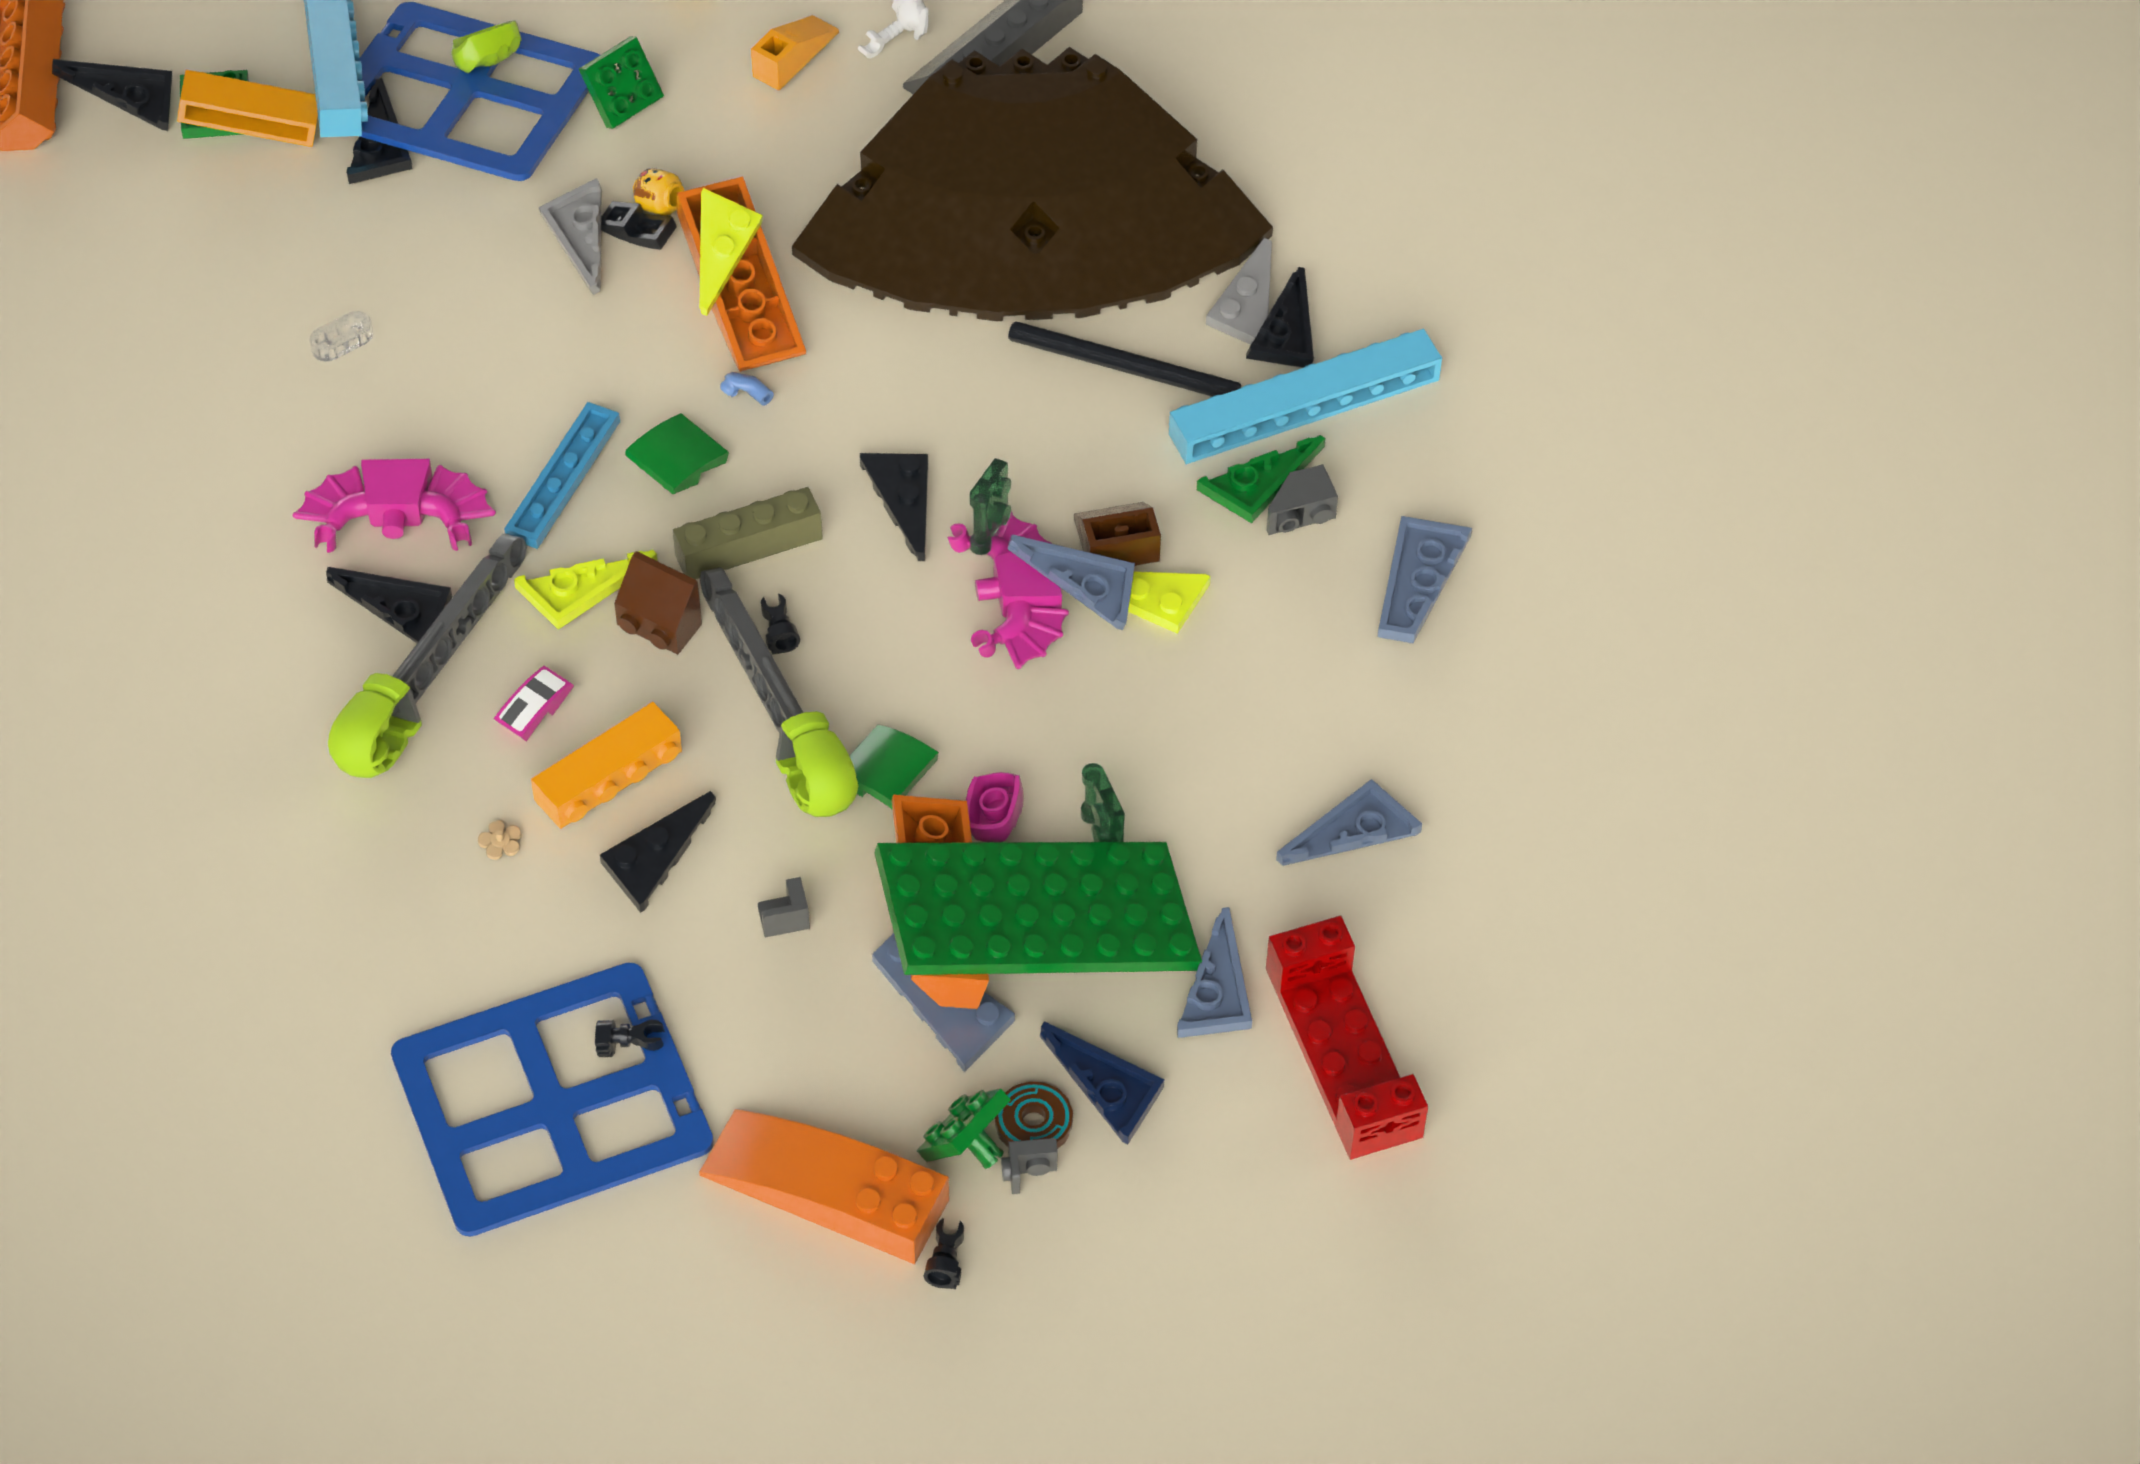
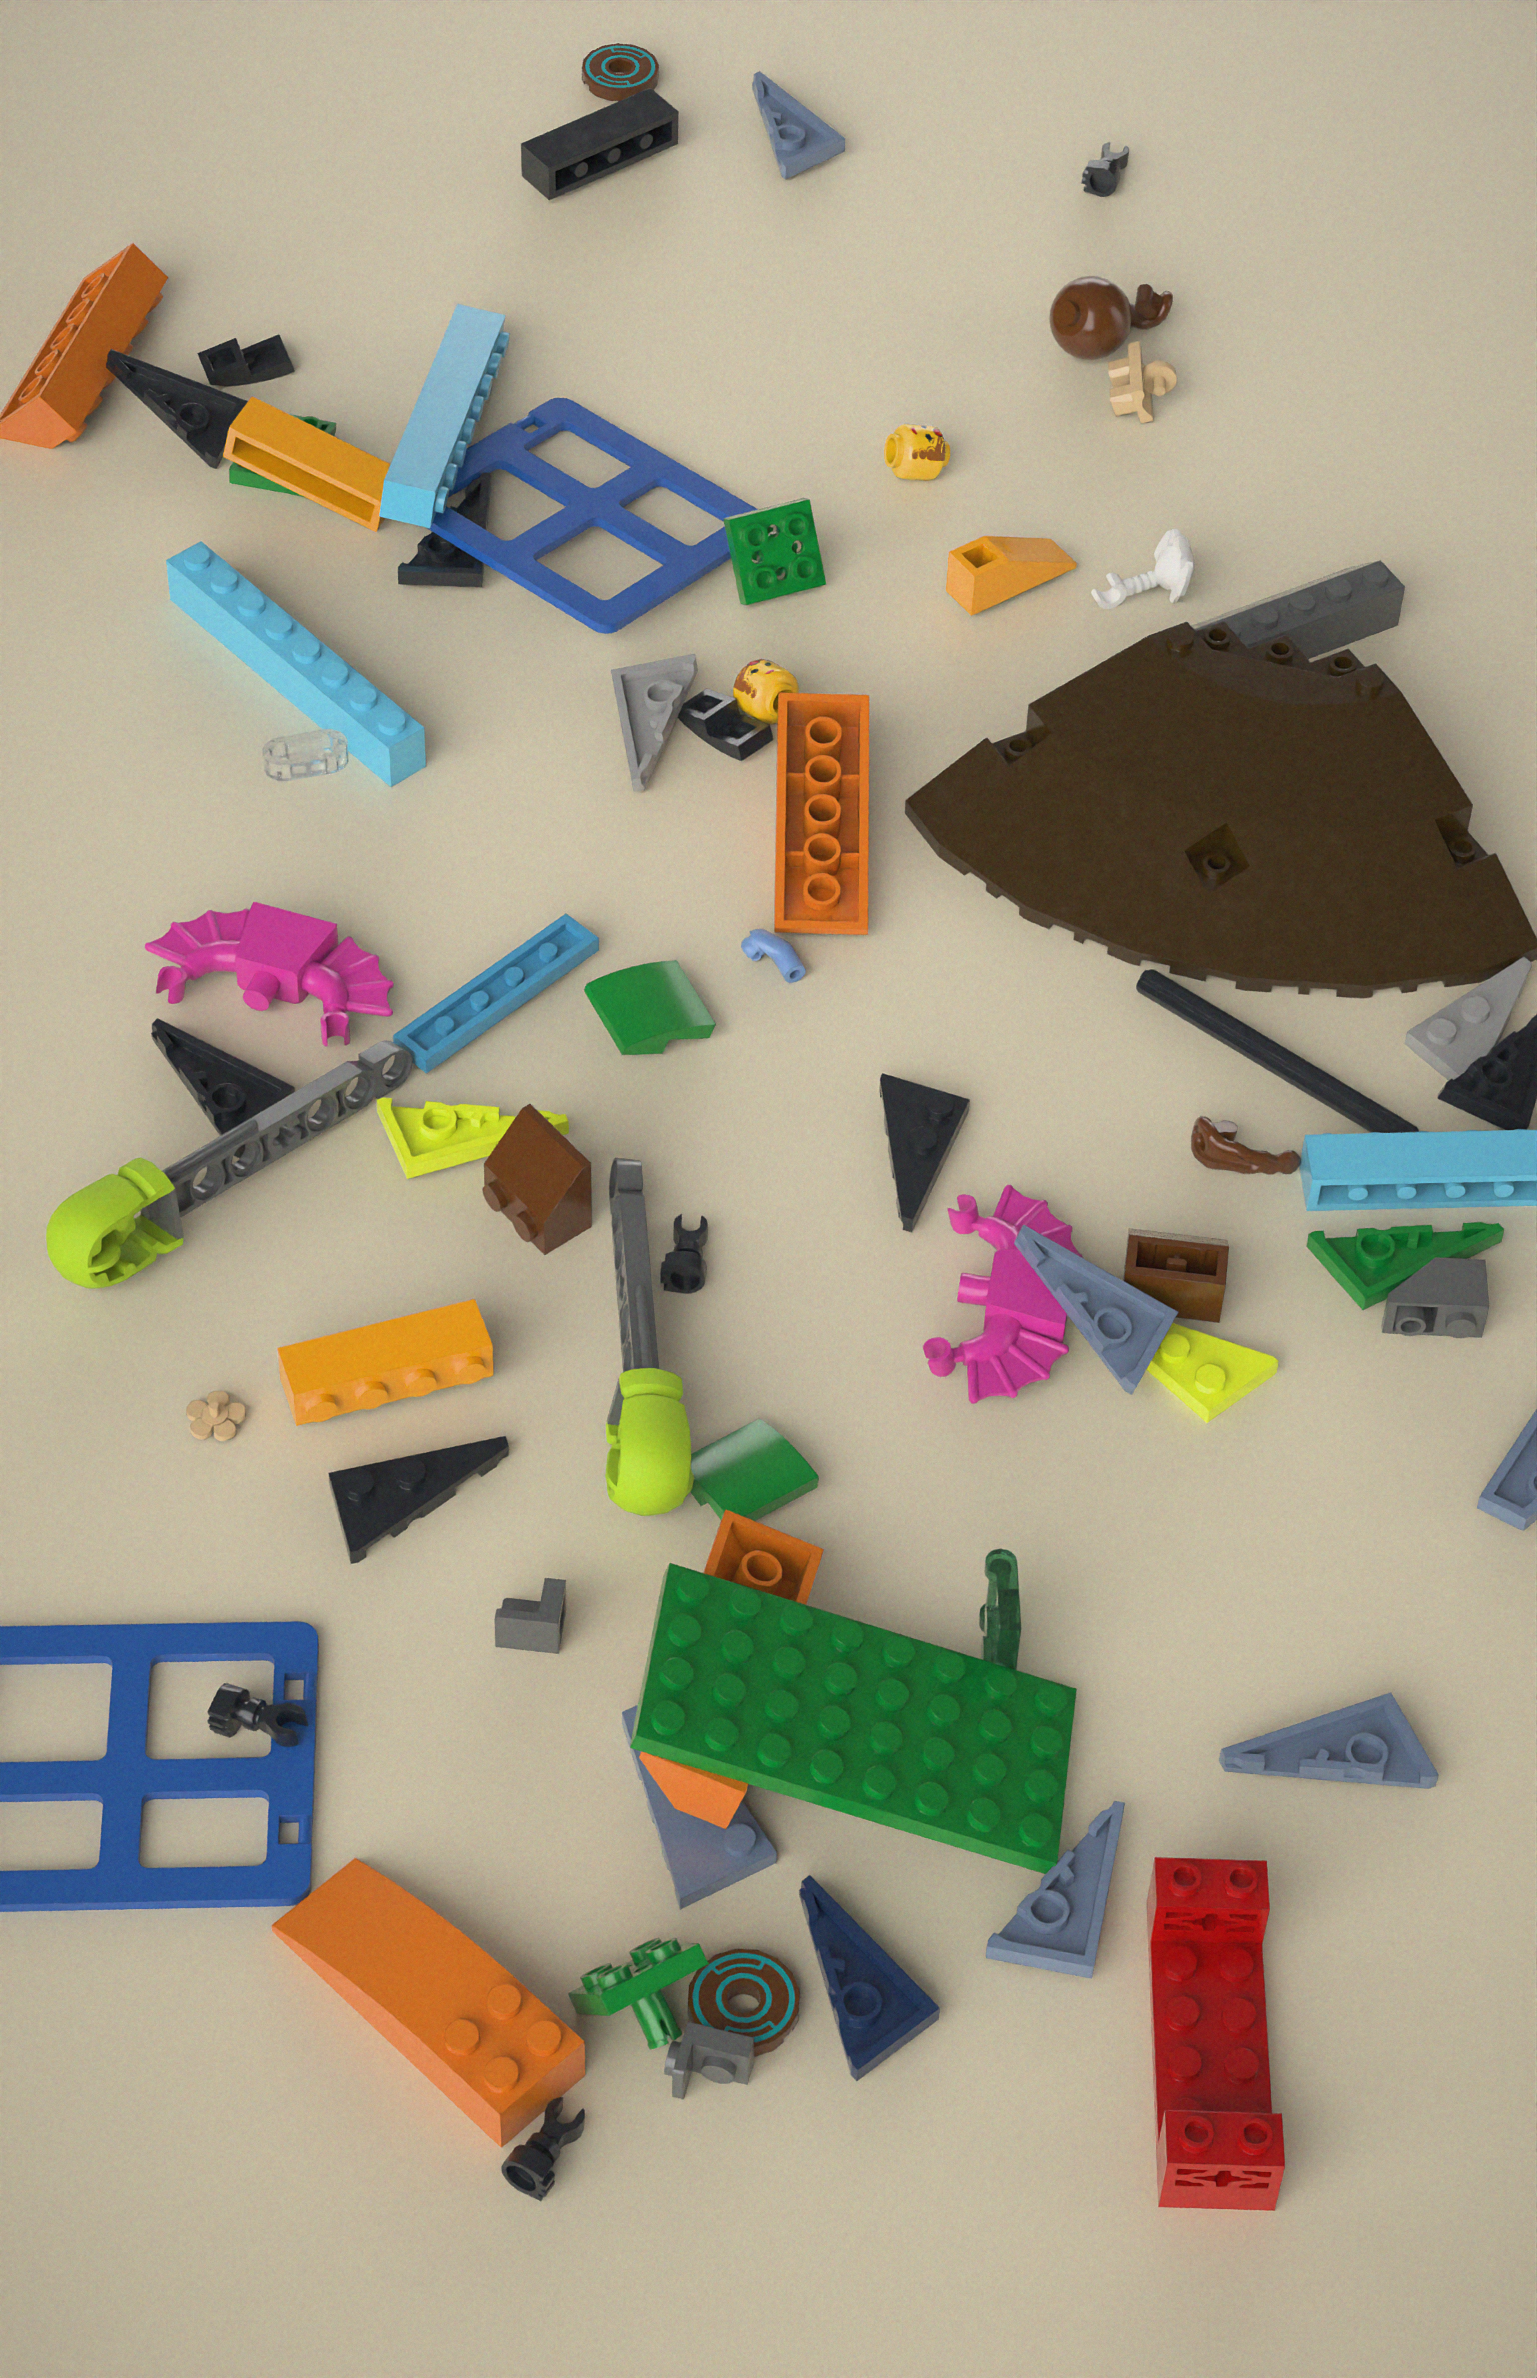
camera: 20 degrees right, 5 degrees down
lime piece [451,20,522,73] -> none
slope [494,666,574,742] -> none
olive brick [673,487,823,580] -> none
neon yellow wing [699,188,763,316] -> none
dark pink piece [966,772,1024,842] -> none
clear green plate [969,458,1011,555] -> none
none -> medium azure brick [166,541,426,787]
none -> black slope [197,334,295,386]
none -> reddish brown piece [1191,1116,1300,1175]

